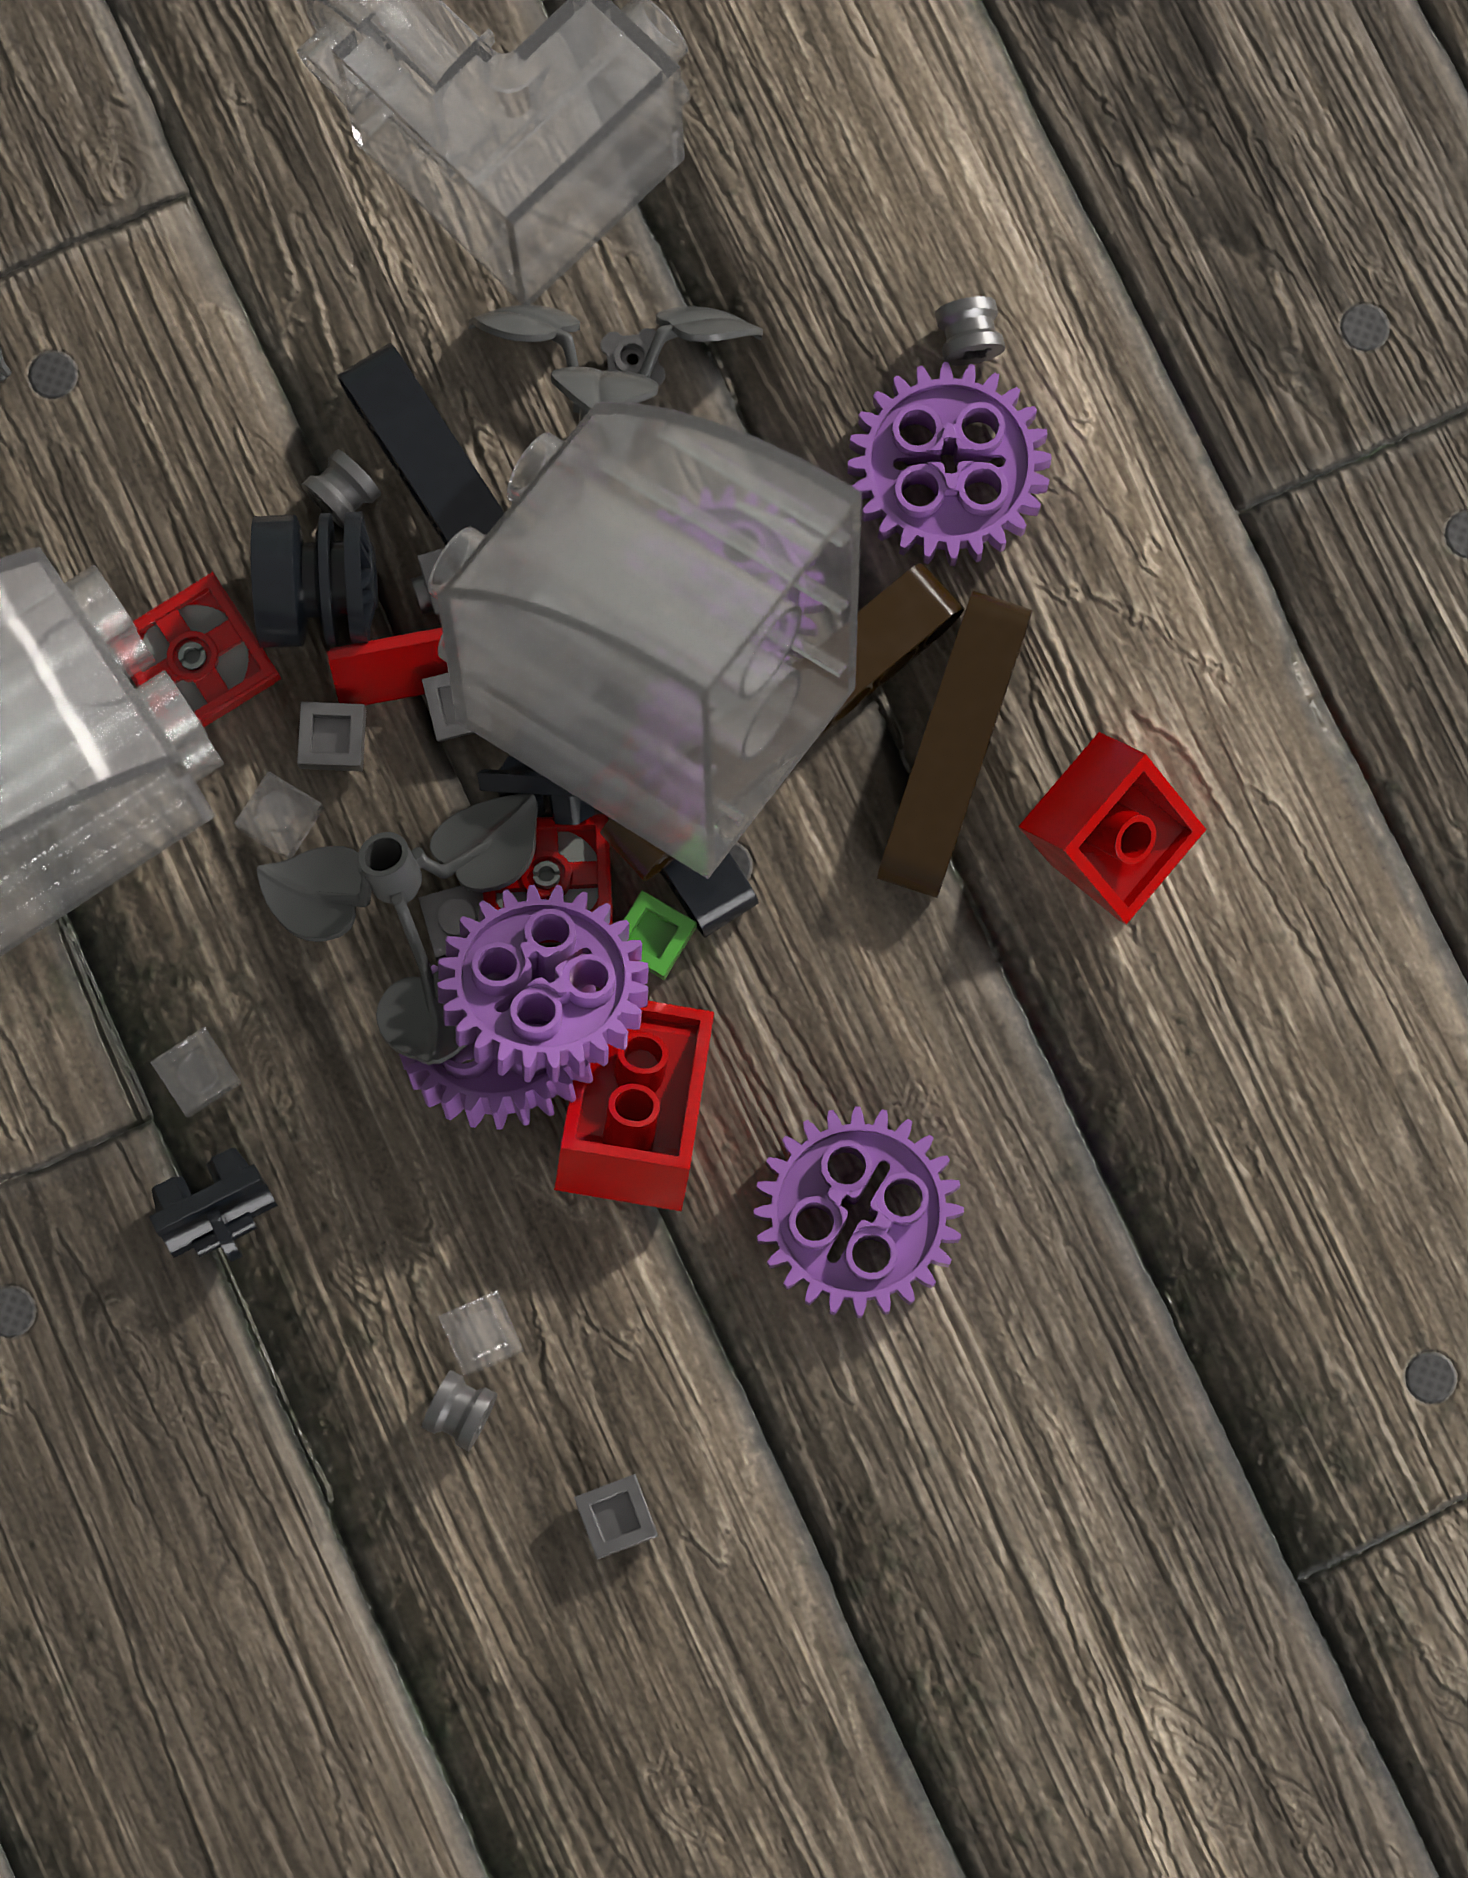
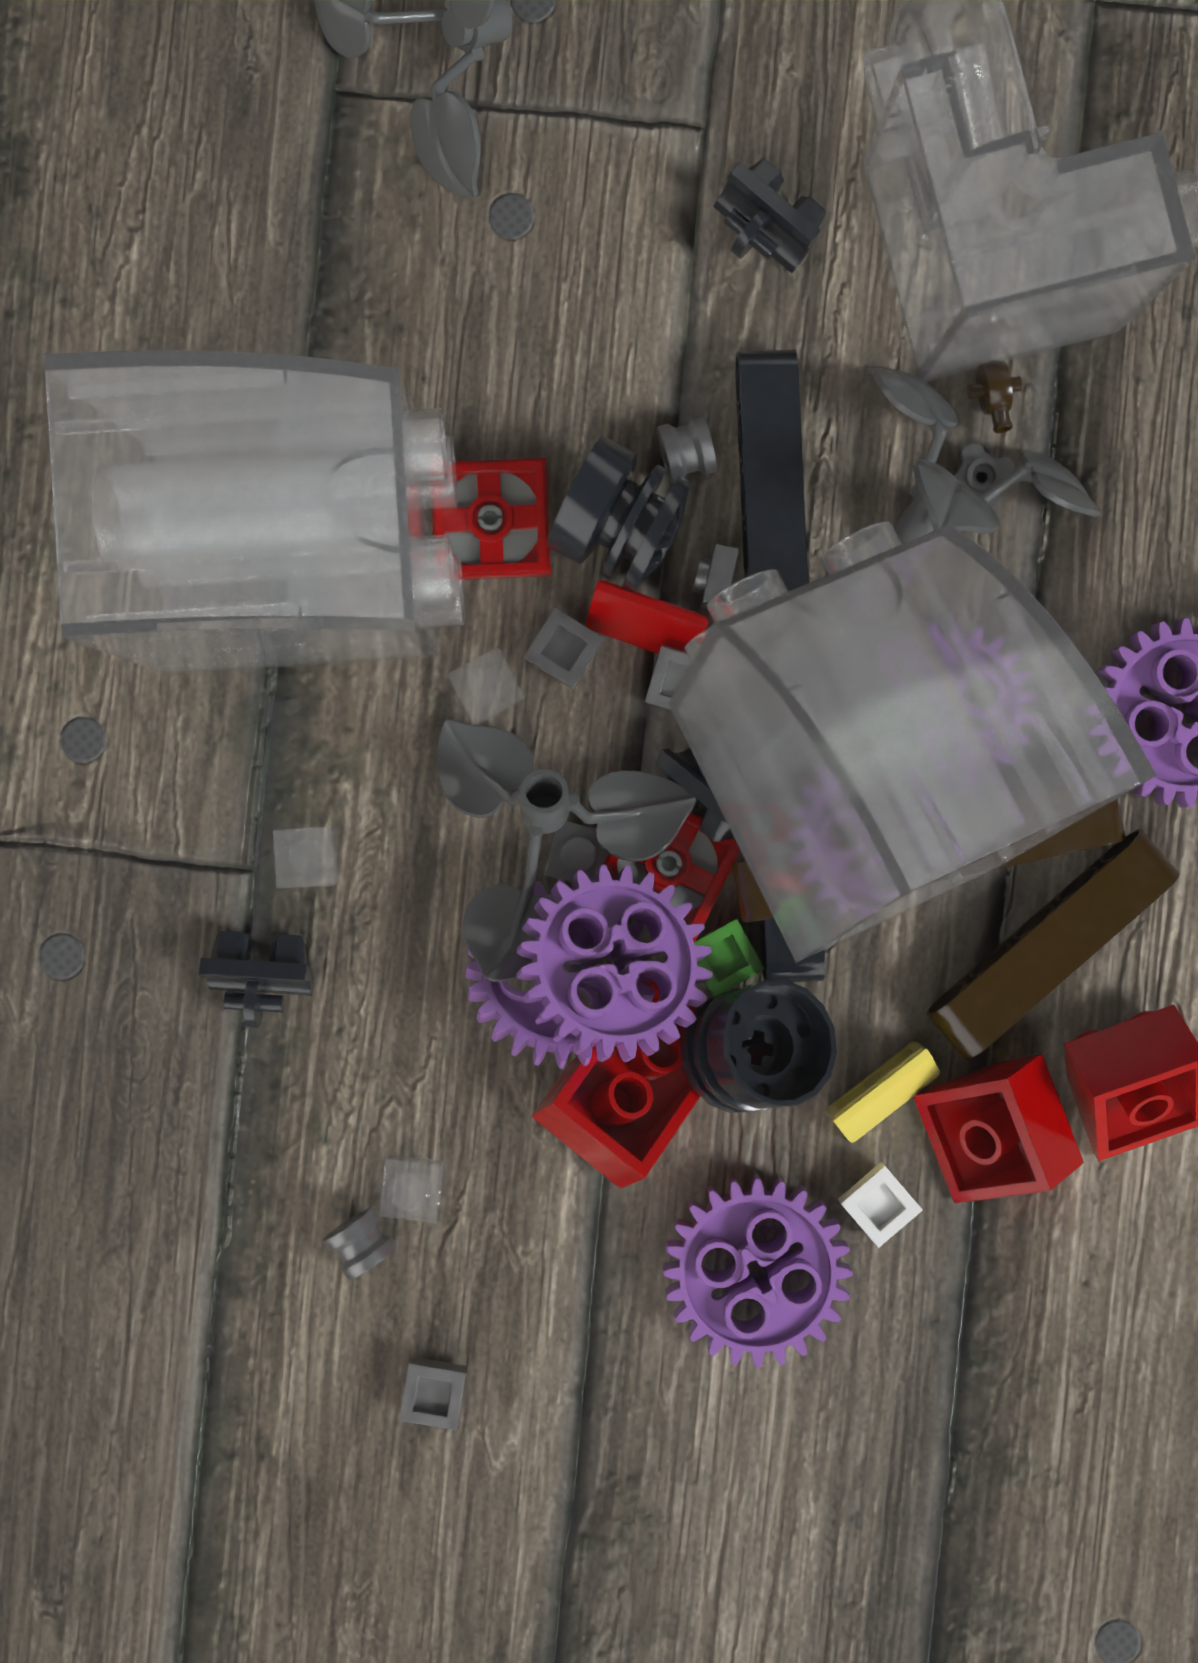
camera: 25 degrees right, 10 degrees up
none -> black wheel [681,980,837,1113]
none -> black hips [713,158,826,273]
none -> light yellow slope [826,1041,940,1143]
none -> white plate [838,1162,923,1248]
none -> red slope [913,1054,1084,1204]
none -> dark brown piece [967,360,1022,433]

